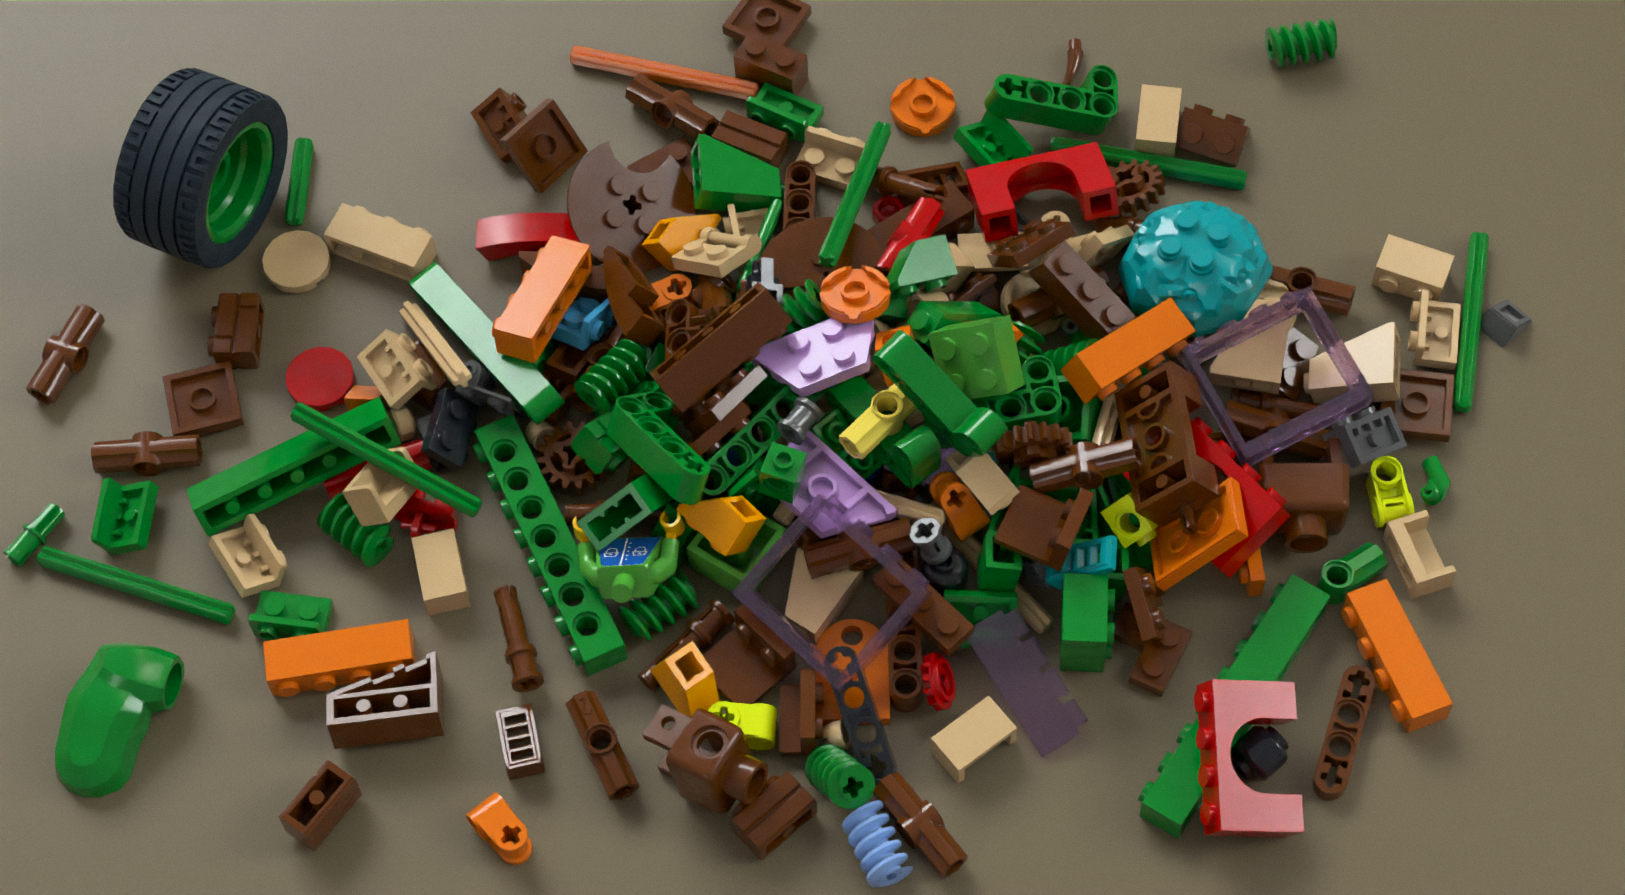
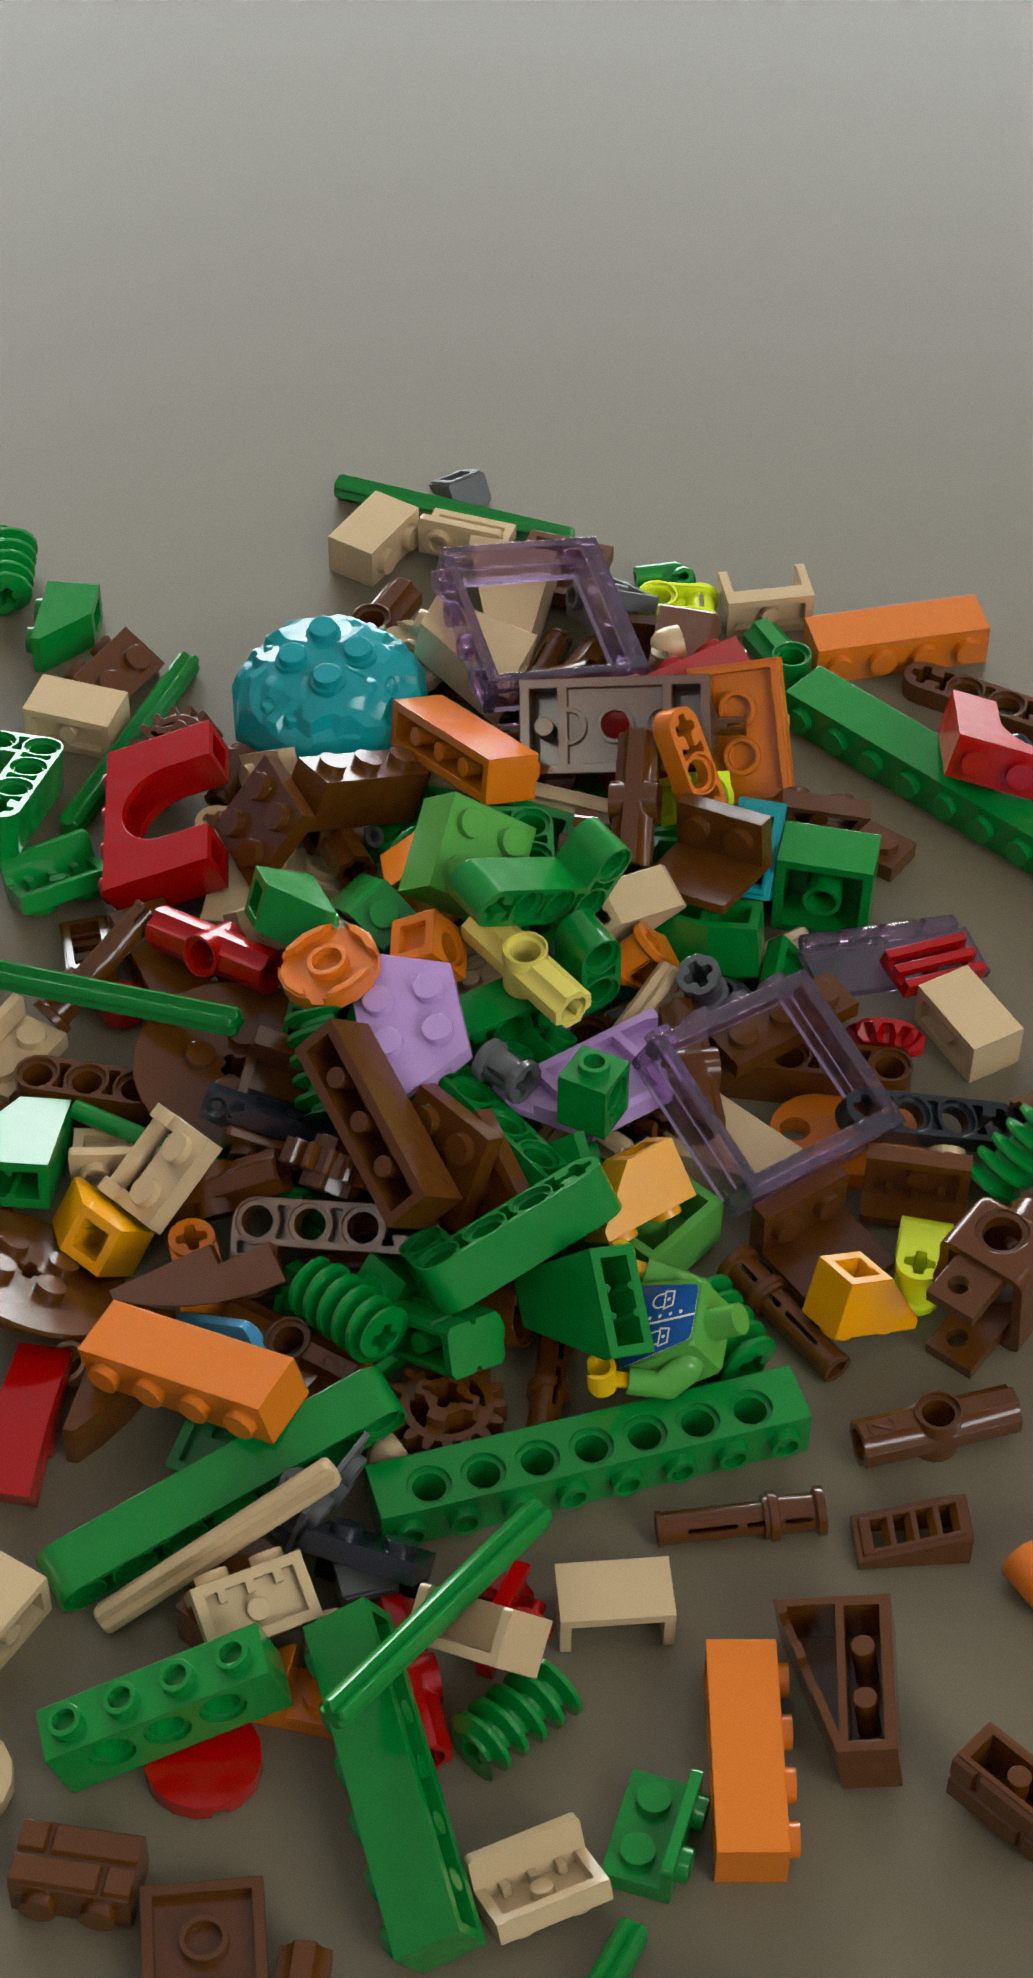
camera: 85 degrees left, 15 degrees down
none -> green slope [25,581,103,673]
none -> green brick [36,1622,293,1793]
none -> tan hinge [650,624,686,662]
none -> orange beam [653,706,729,804]
none -> red tile [879,931,988,998]

